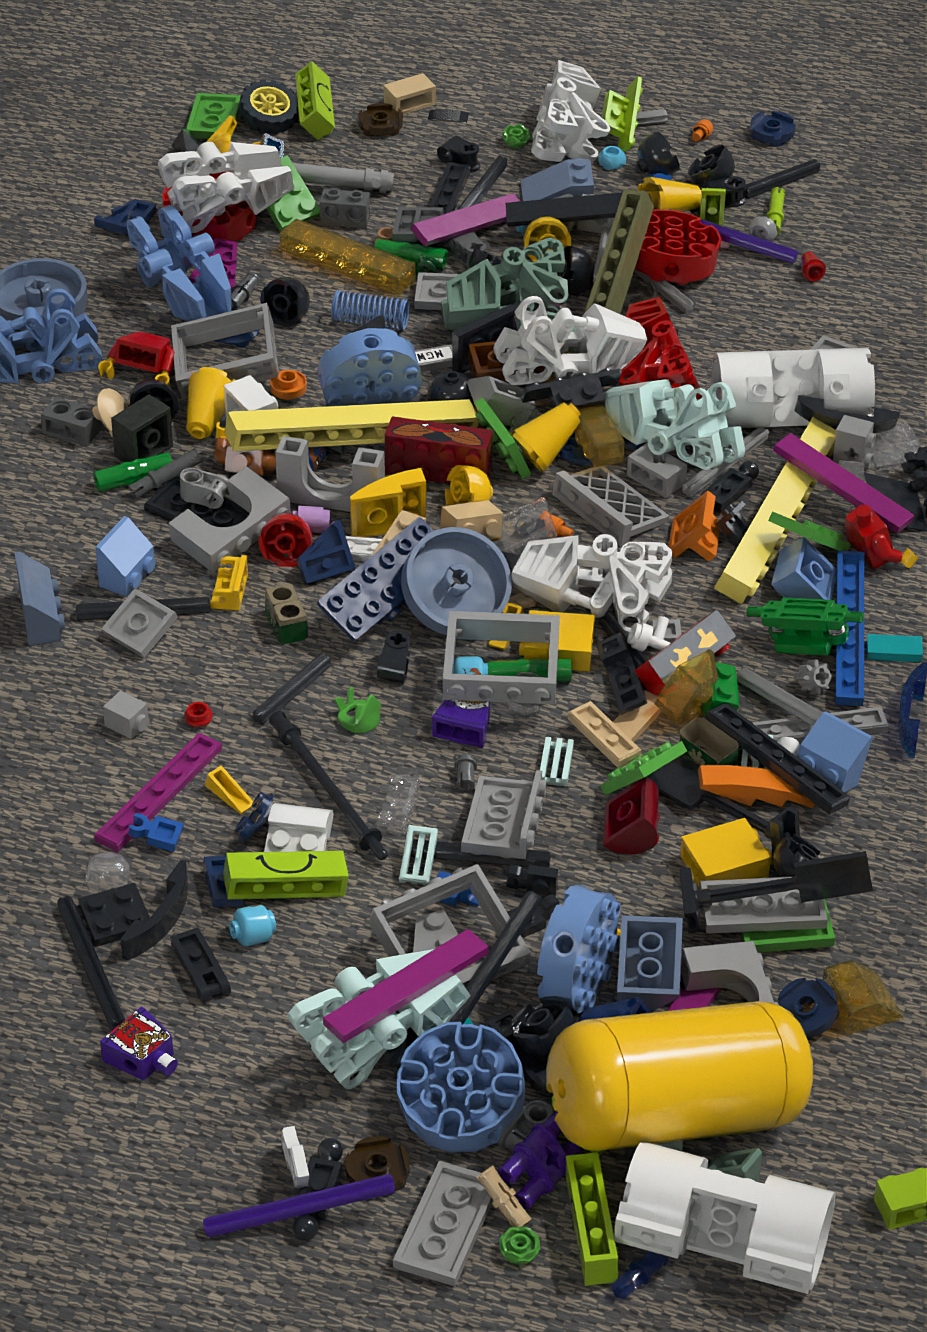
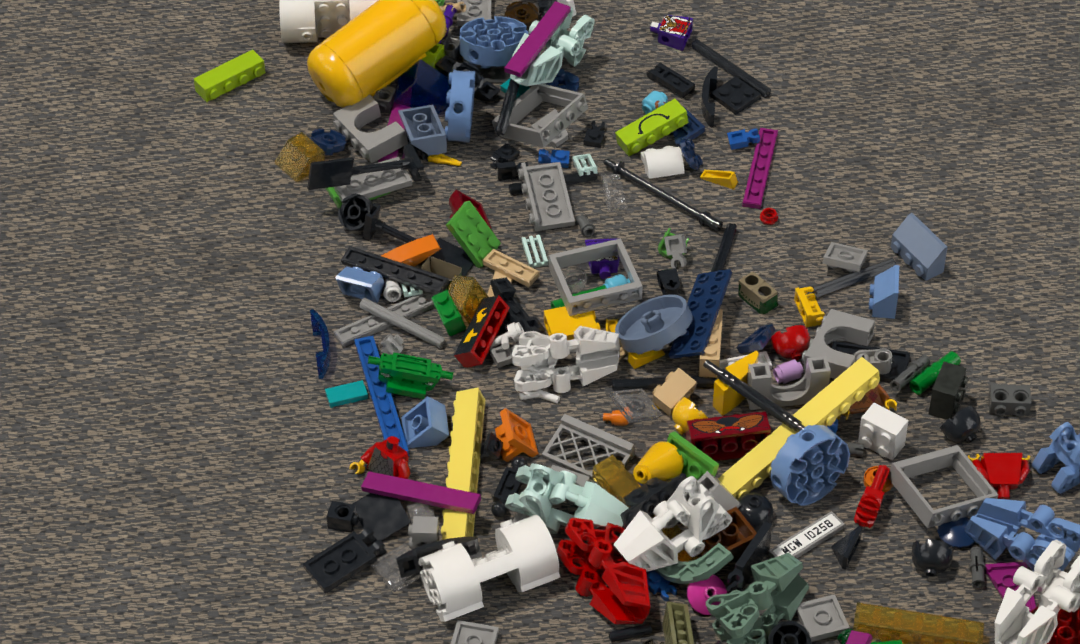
camera: 160 degrees right, 5 degrees up
clear hair [85,852,130,893] -> none
tan dish [92,388,128,437] -> none
light grey brick [103,690,149,739] -> none
yellow cone [186,367,235,439] -> none
medium blue piece [331,290,409,331] -> none
yellow brick [680,818,772,888] -> none
bright green wing [768,511,851,551] -> none
none -> black plate [583,121,605,148]
none -> light grey plate [664,234,687,268]
none -> black axle [703,360,805,432]
none -> red gear [854,465,890,528]

